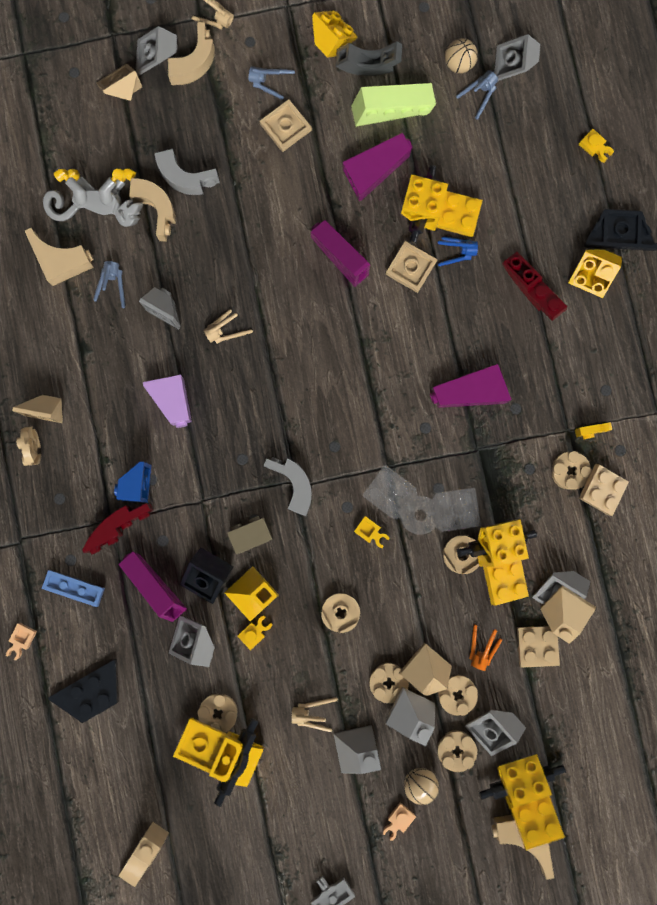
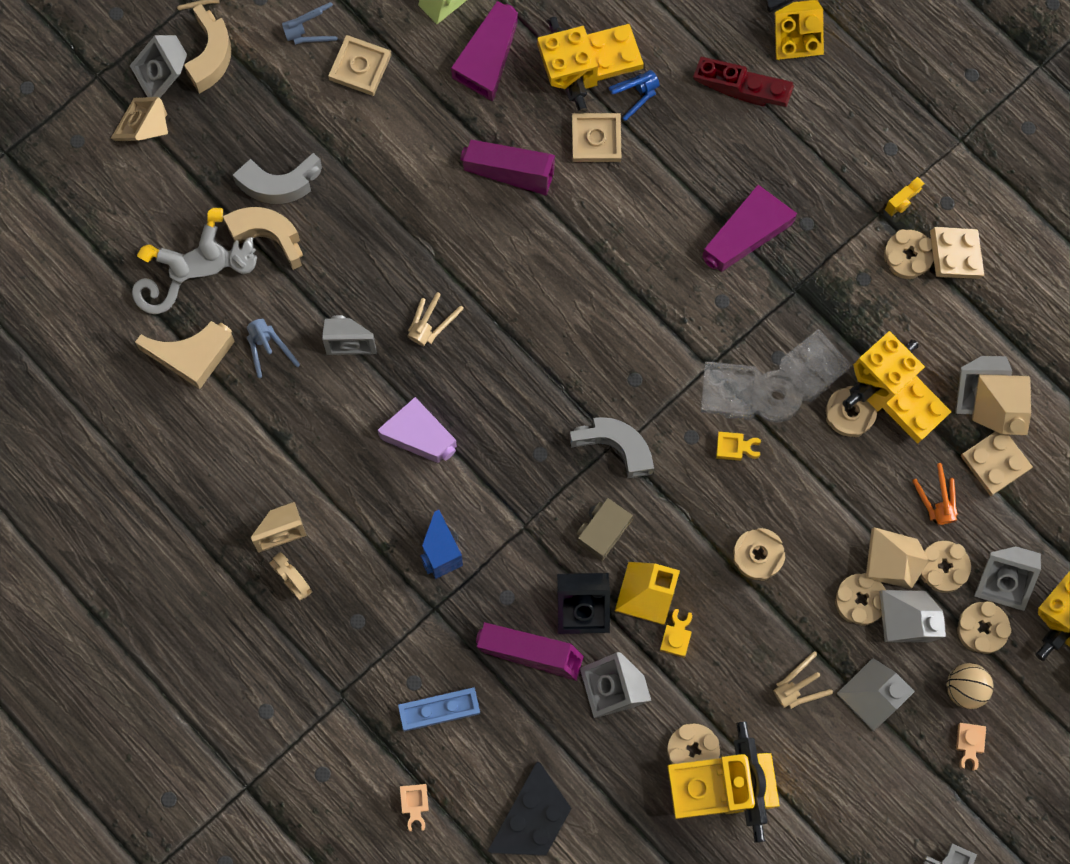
camera: 35 degrees left, 10 degrees down
dark red slope [82,503,154,555] -> none

